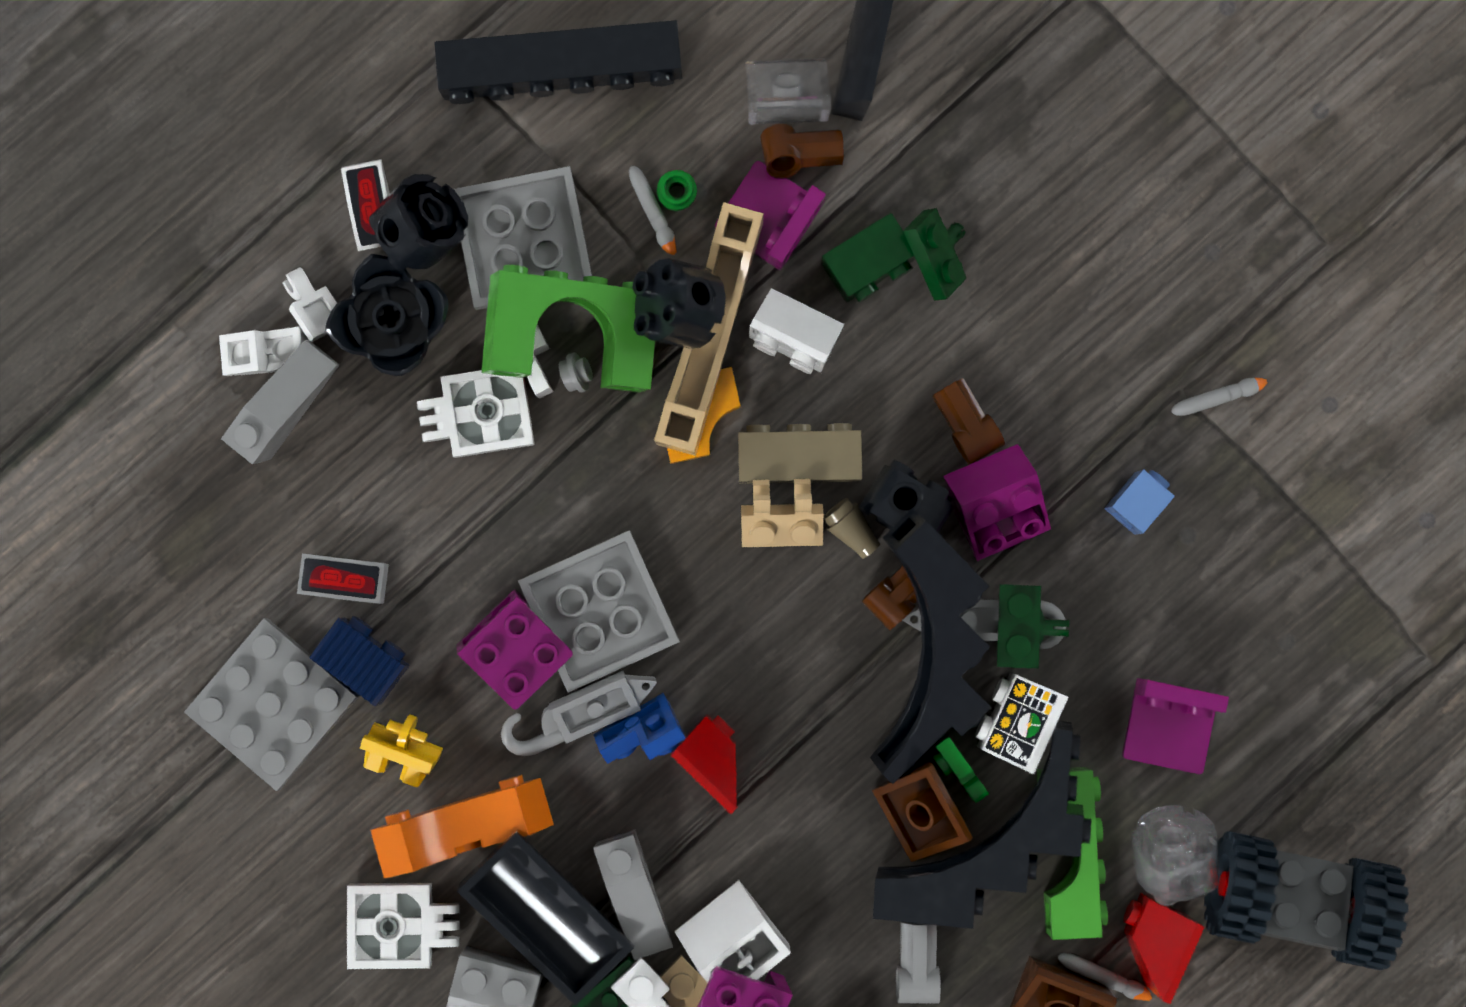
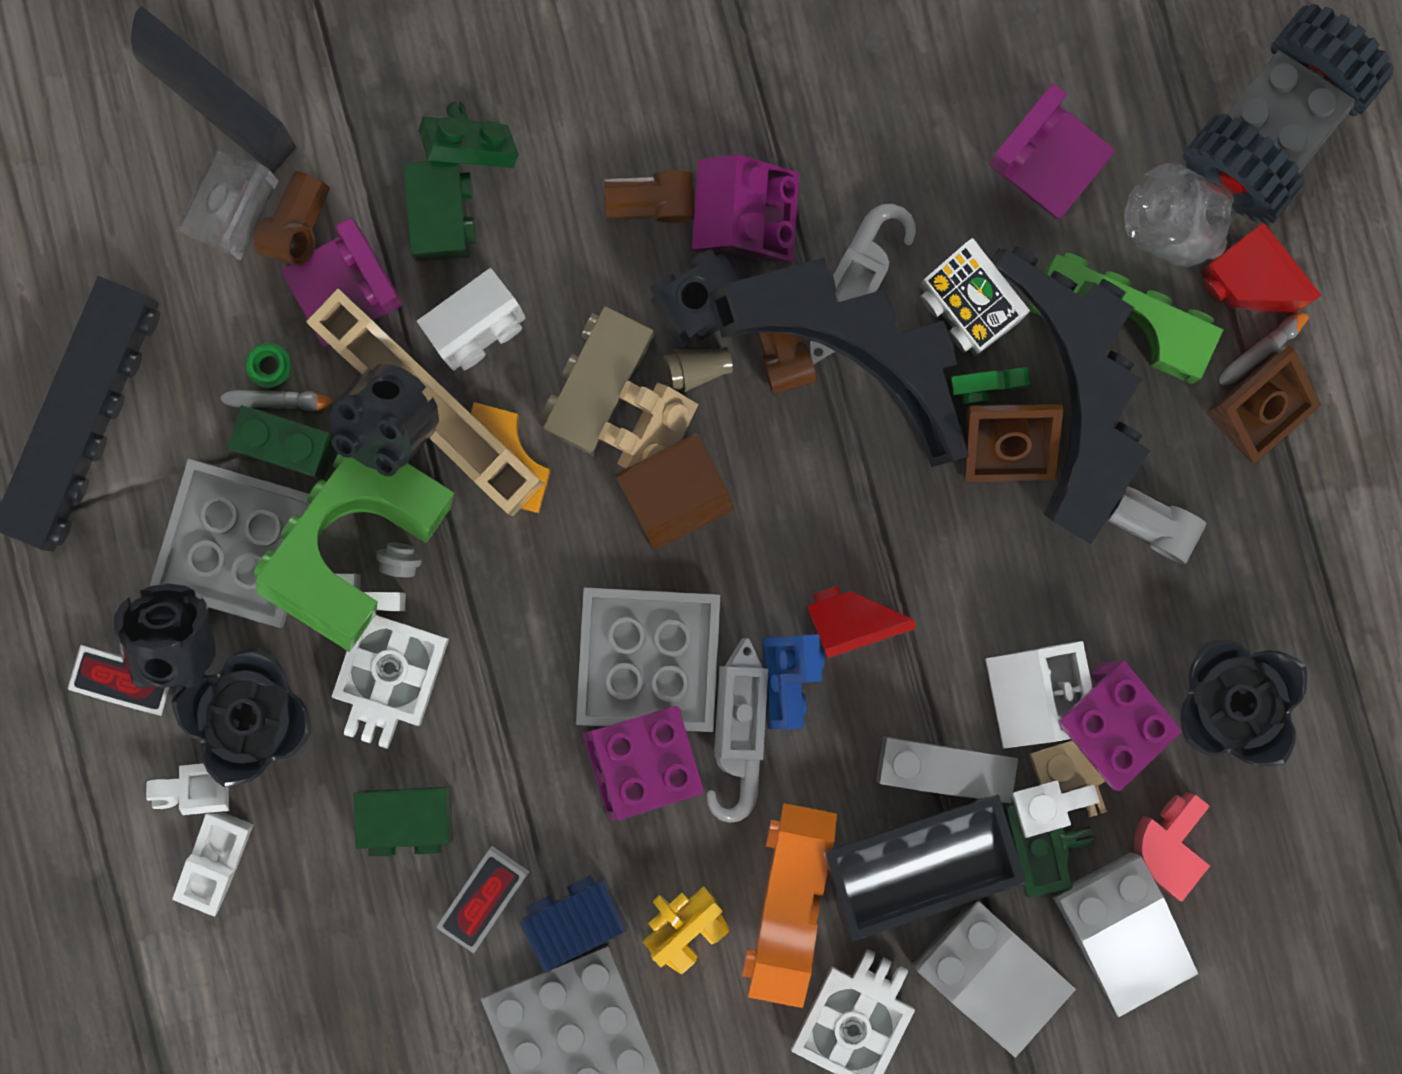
camera: 60 degrees left, 0 degrees up
light grey slope [221,340,340,465] -> none
dark green plate [996,584,1069,669] -> none
medium blue brick [1104,469,1175,535] -> none
none -> dark green brick [227,405,334,480]
none -> dark green brick [353,786,453,857]
none -> reddish brown slope [615,433,735,551]

